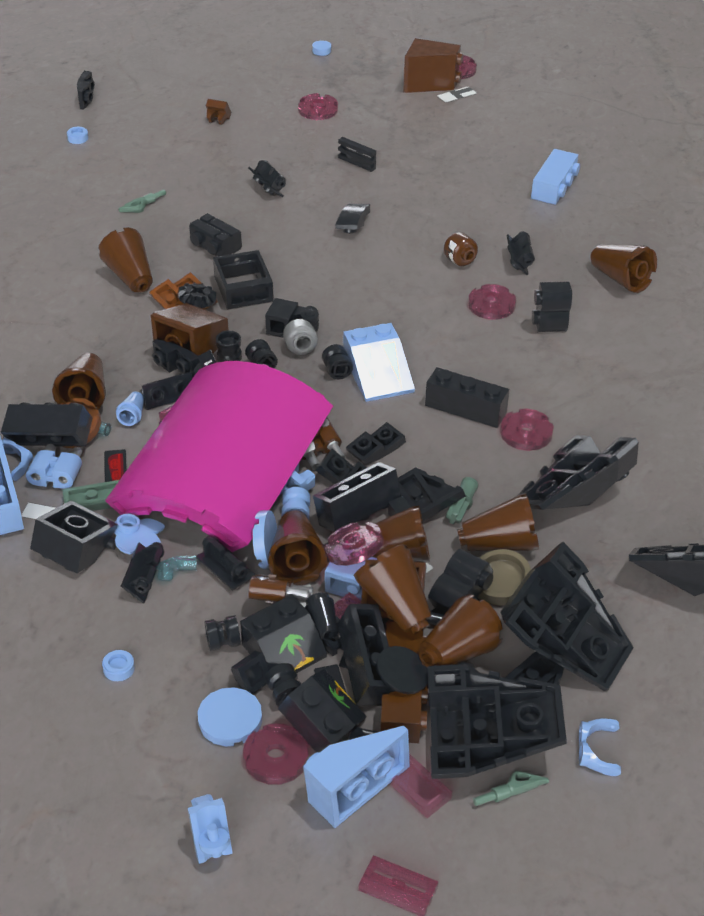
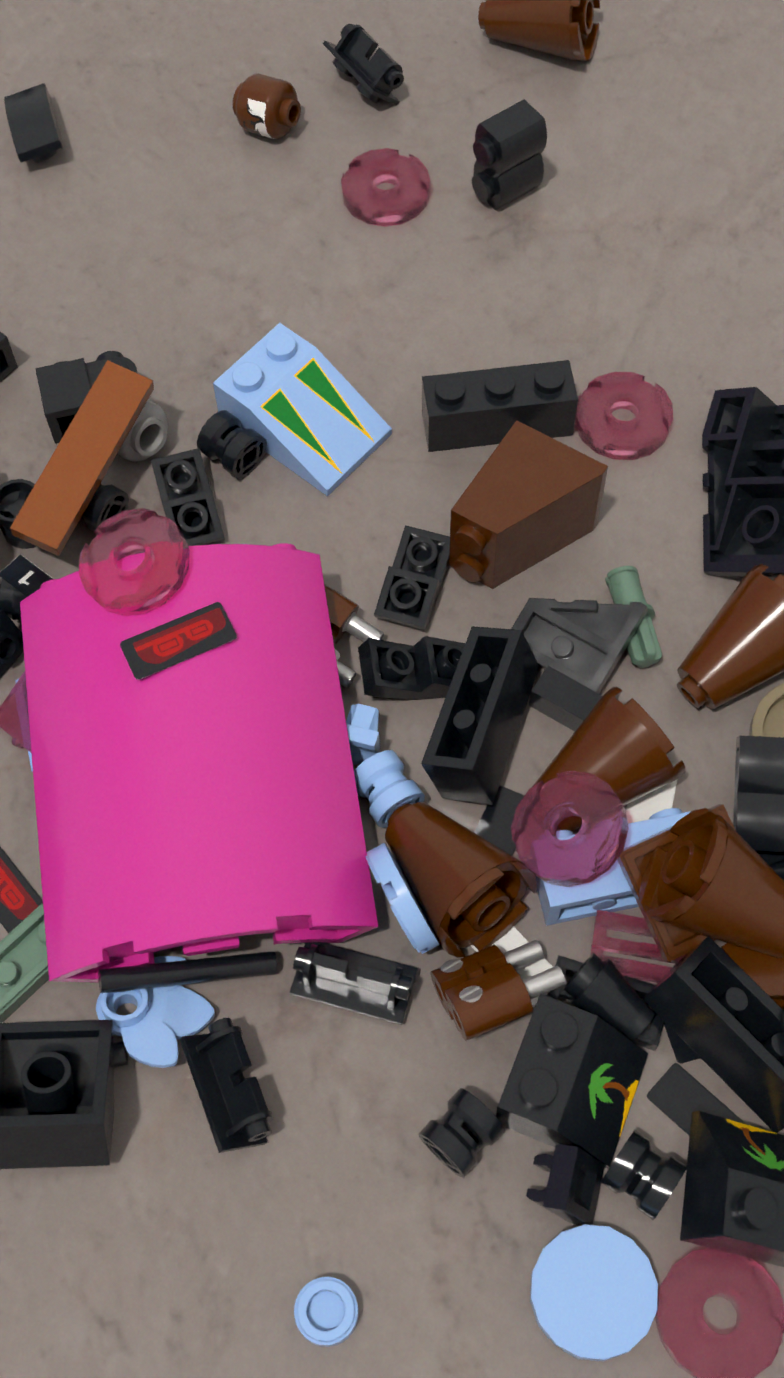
camera: 30 degrees left, 20 degrees up
clear light blue arm [156,556,197,581] -> none
none -> dark orange tile [10,360,154,556]
none -> clear pink tile [79,508,190,616]
none -> black bar [98,951,277,993]
none -> sticker [120,602,237,680]
none -> black slope [151,448,225,547]
none -> reddish brown slope [449,420,608,589]

